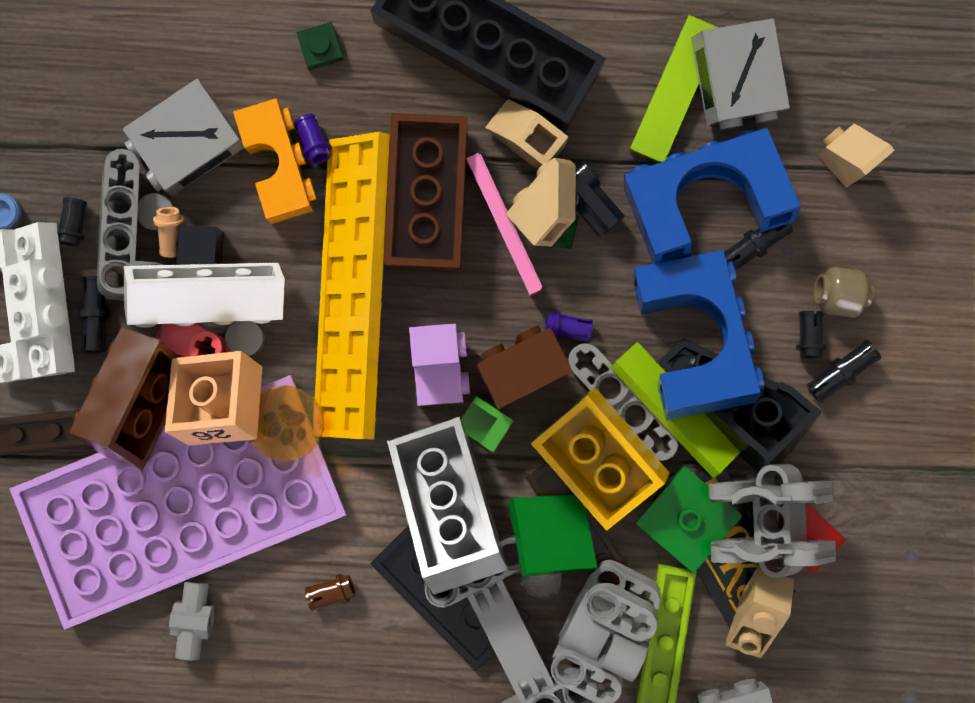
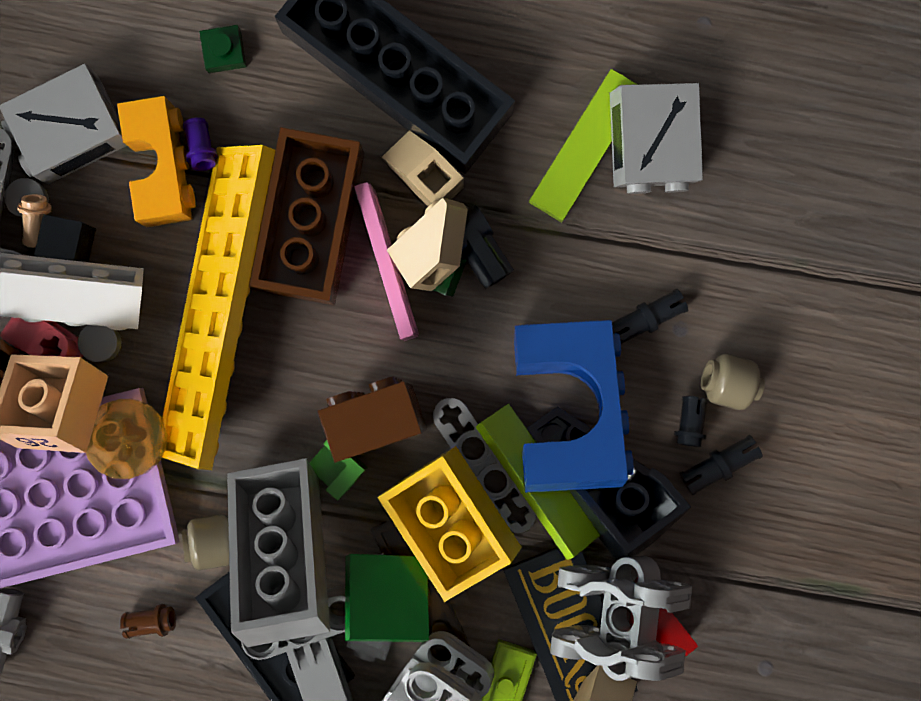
camera: 10 degrees right, 0 degrees up
lavender brick [409,324,470,406] -> none
dark purple pin [544,310,593,343] -> none
blue arch [624,128,801,264] -> none
green plate [634,466,743,574] -> none
tan slope [817,123,895,188] -> none
none -> dark tan head [181,514,229,571]

